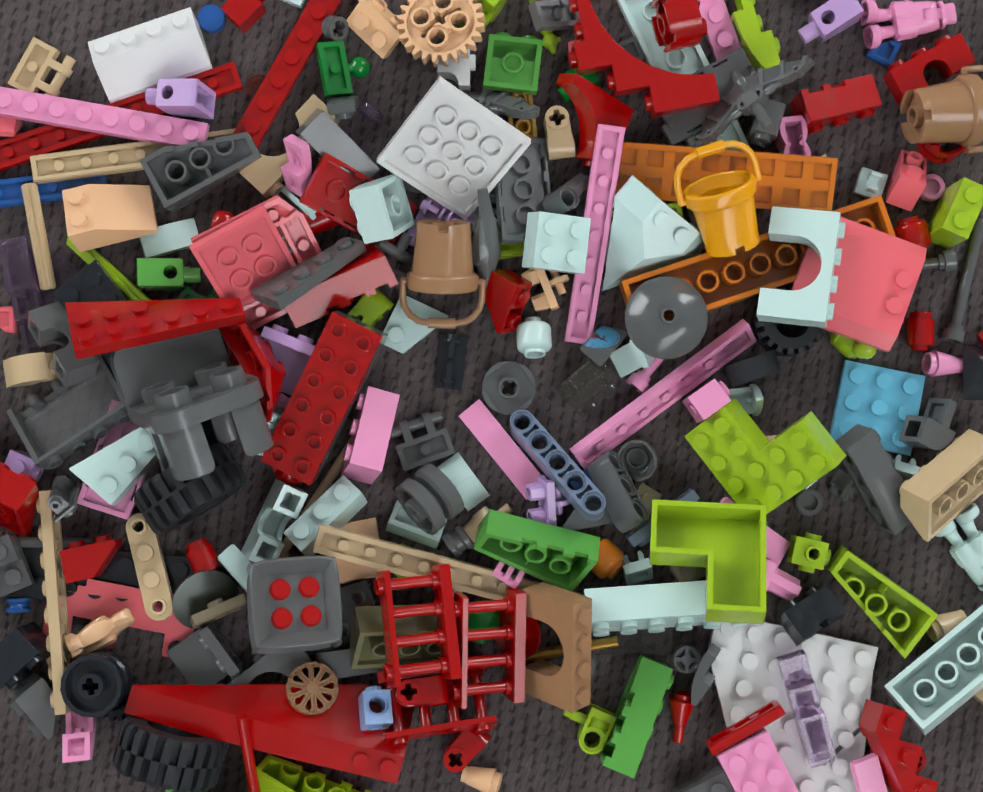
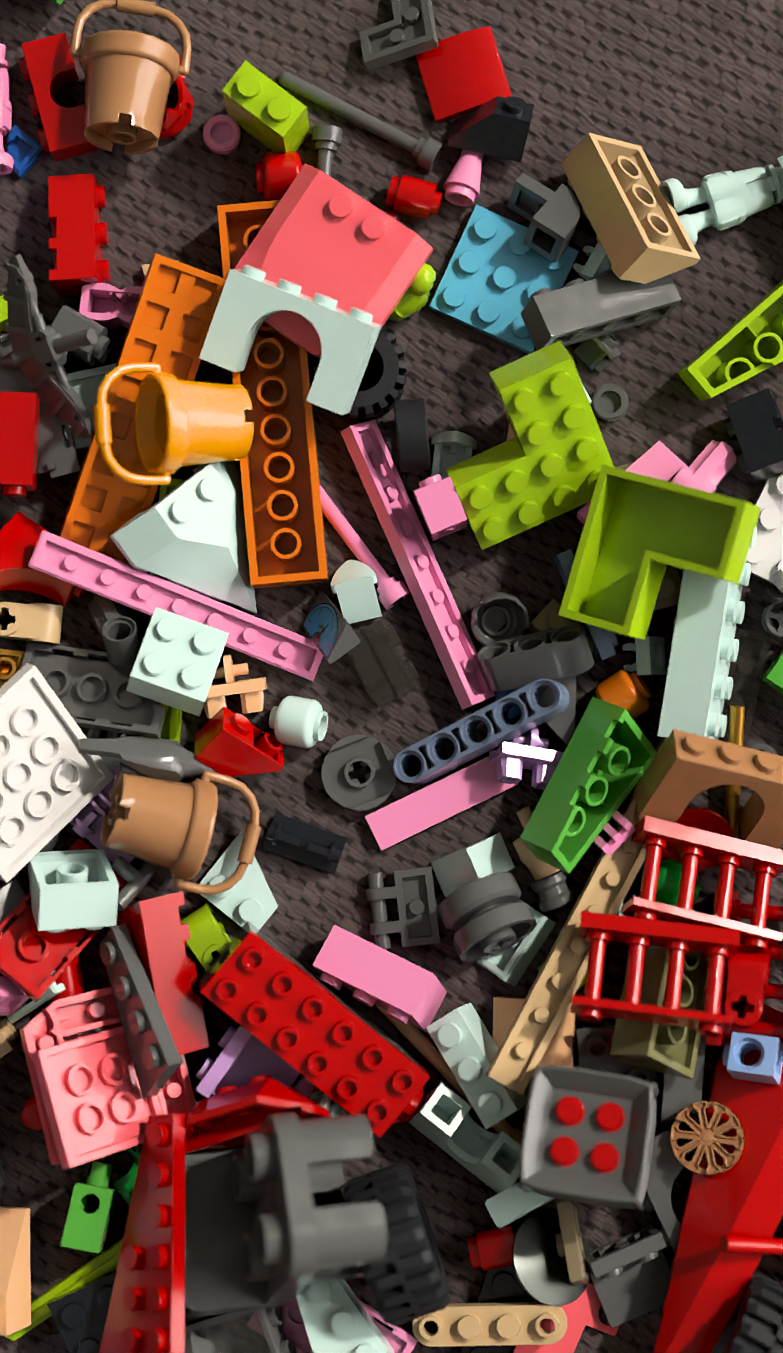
camera: 75 degrees left, 0 degrees up
light aqua slope [139,218,198,258] -> none
dark grey dish [624,276,708,359] -> none
lime brick [785,532,831,574] -> none
light aqua tile [852,167,888,199] -> none
coral slope [886,149,927,212] -> none

